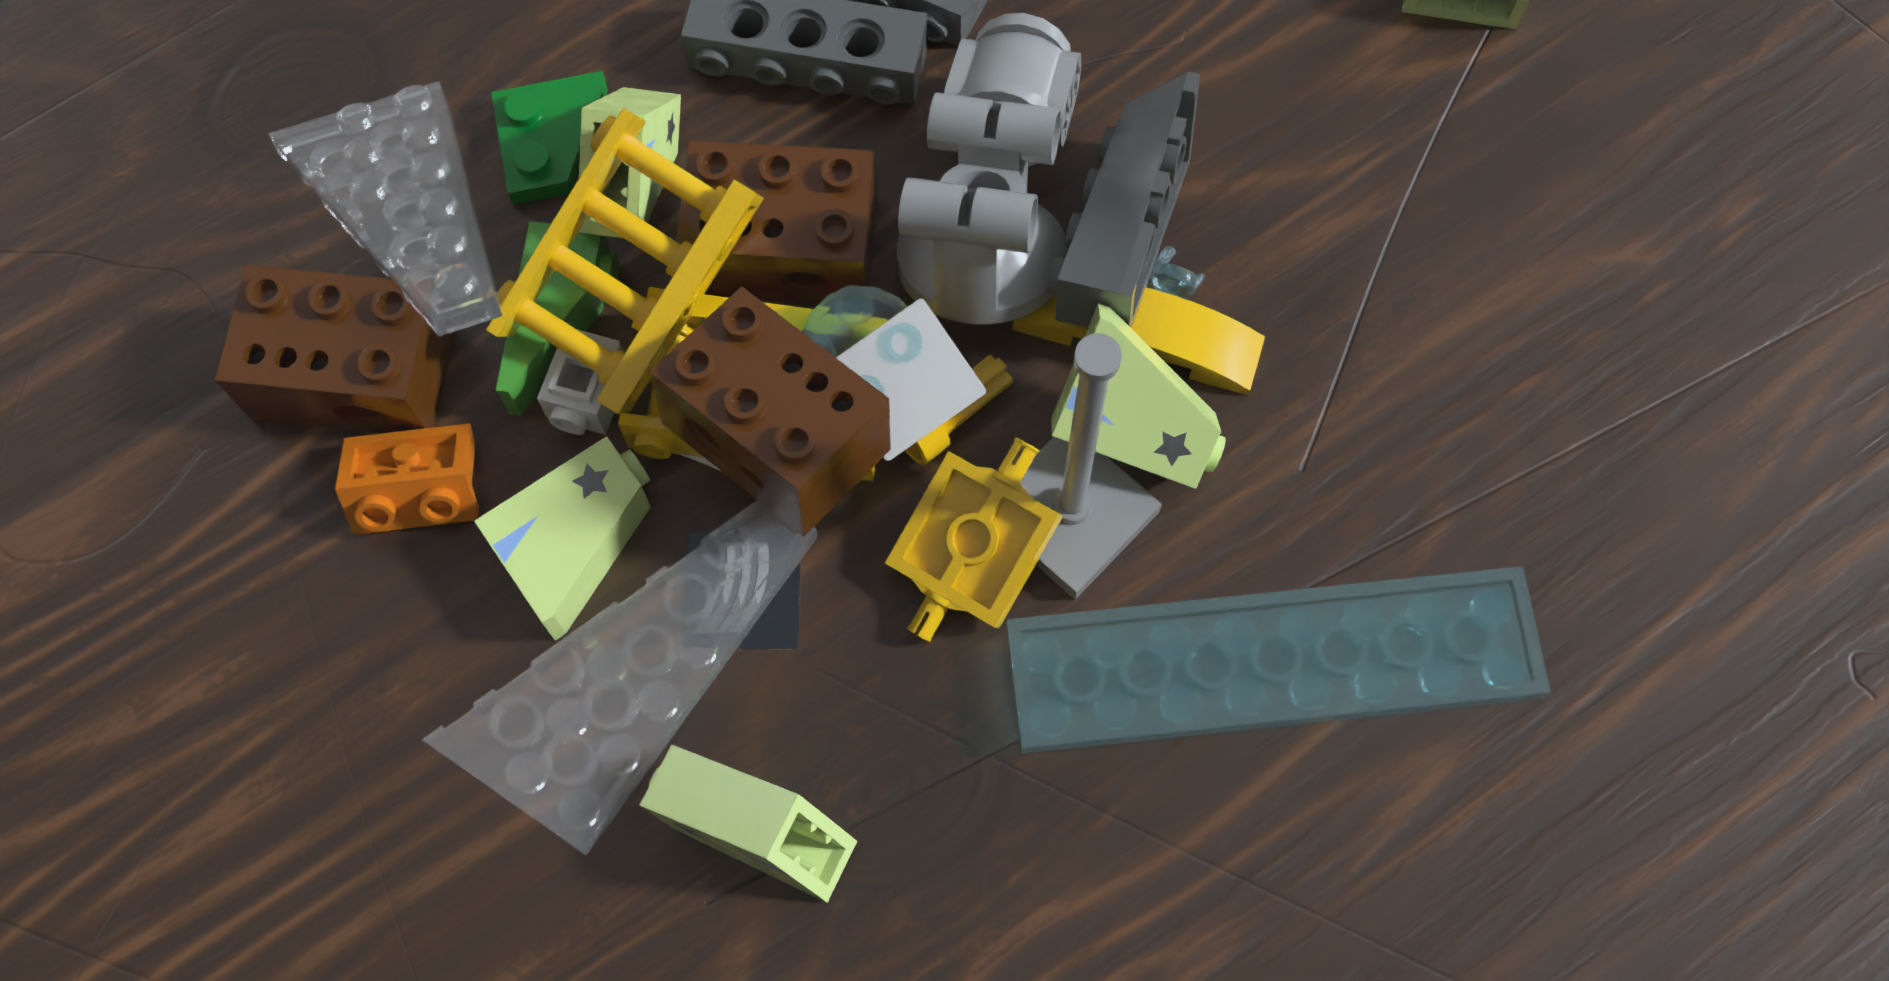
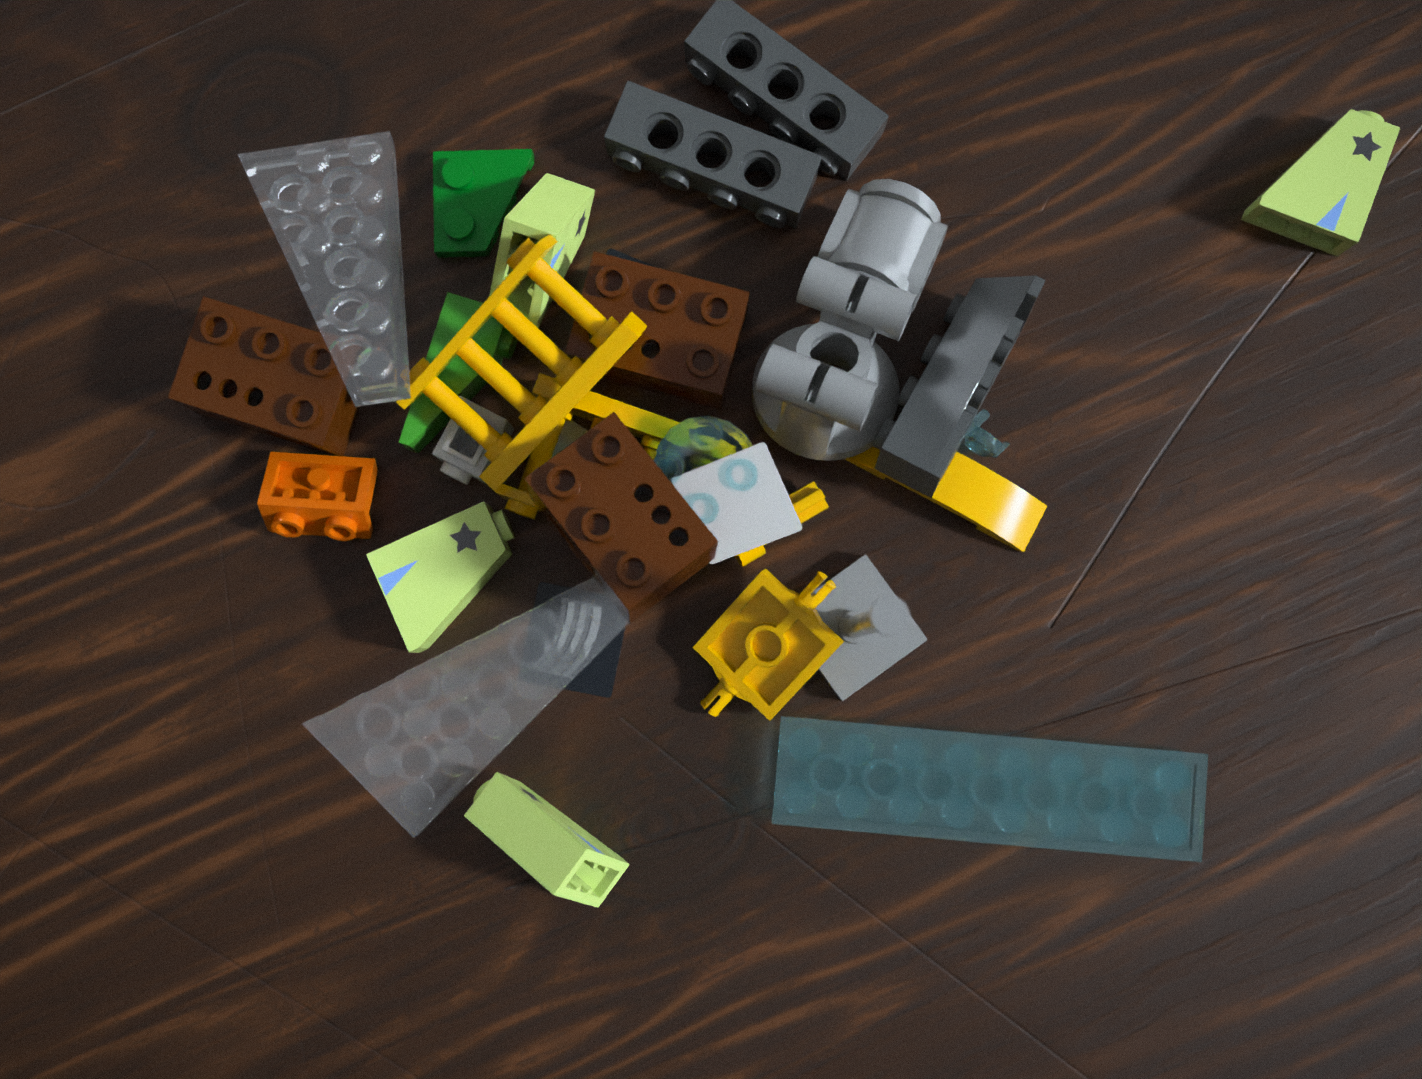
camera: 10 degrees right, 15 degrees up
yellowish green slope [1051,303,1225,489] -> none

